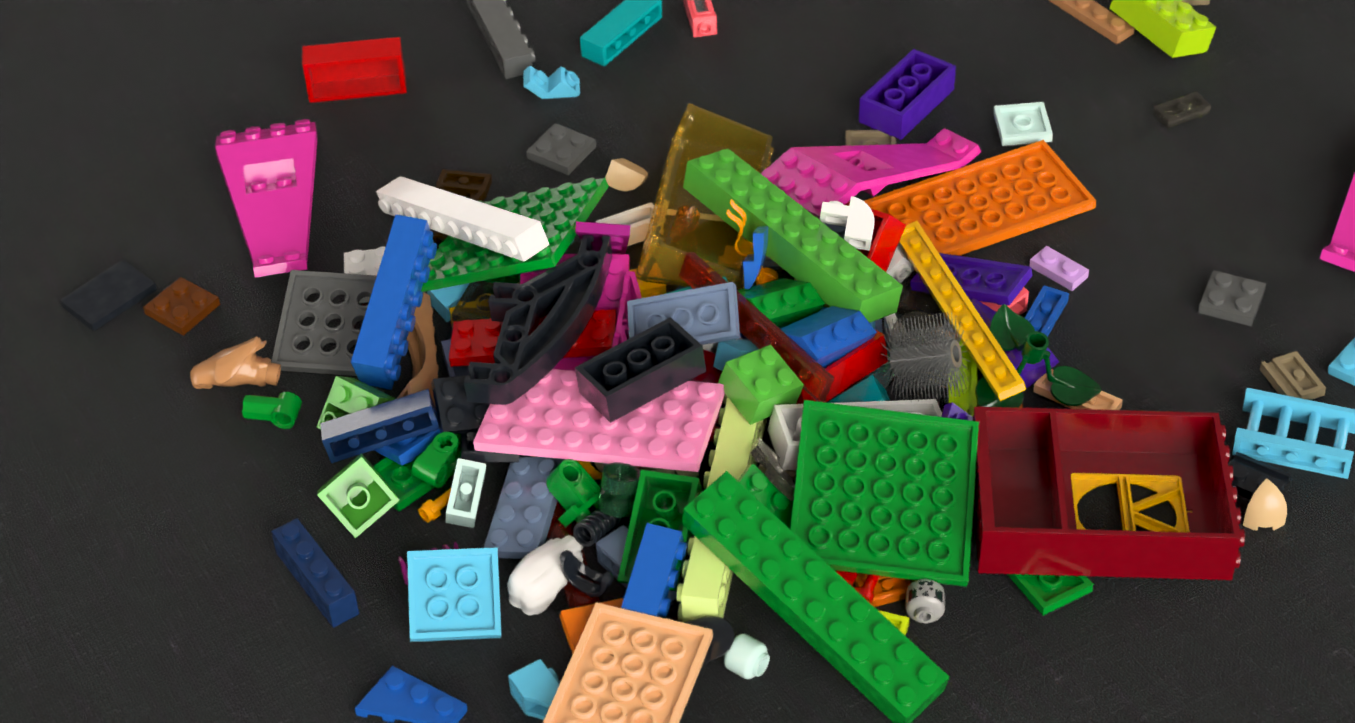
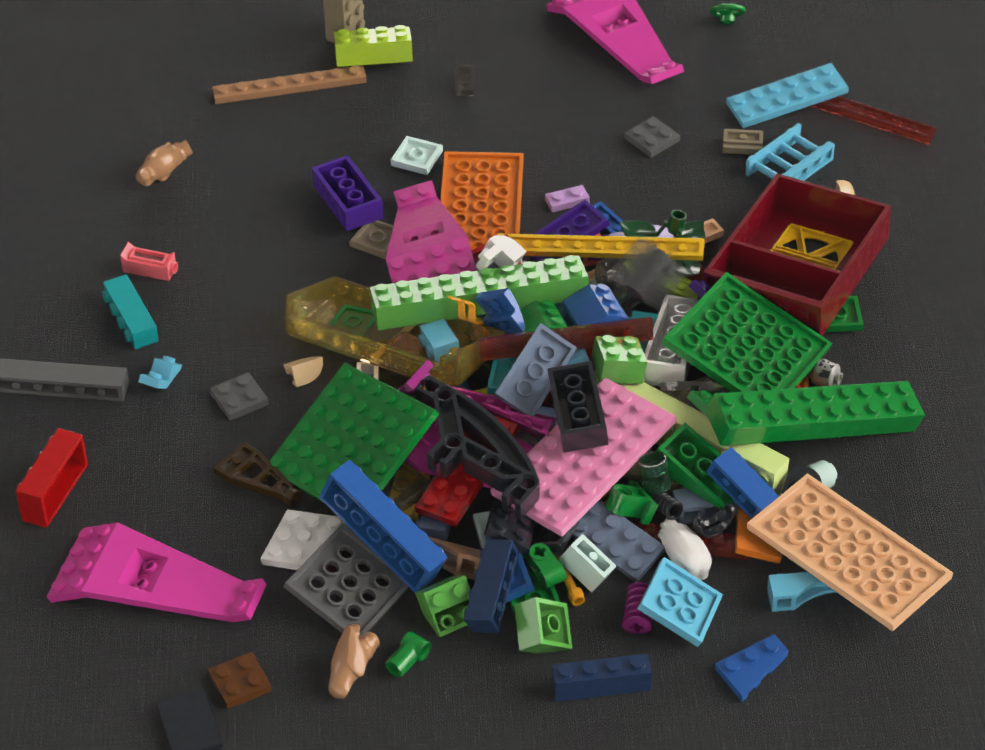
camera: 65 degrees left, 0 degrees up
white brick [376,176,549,261] -> none
none -> medium azure brick [418,319,461,366]

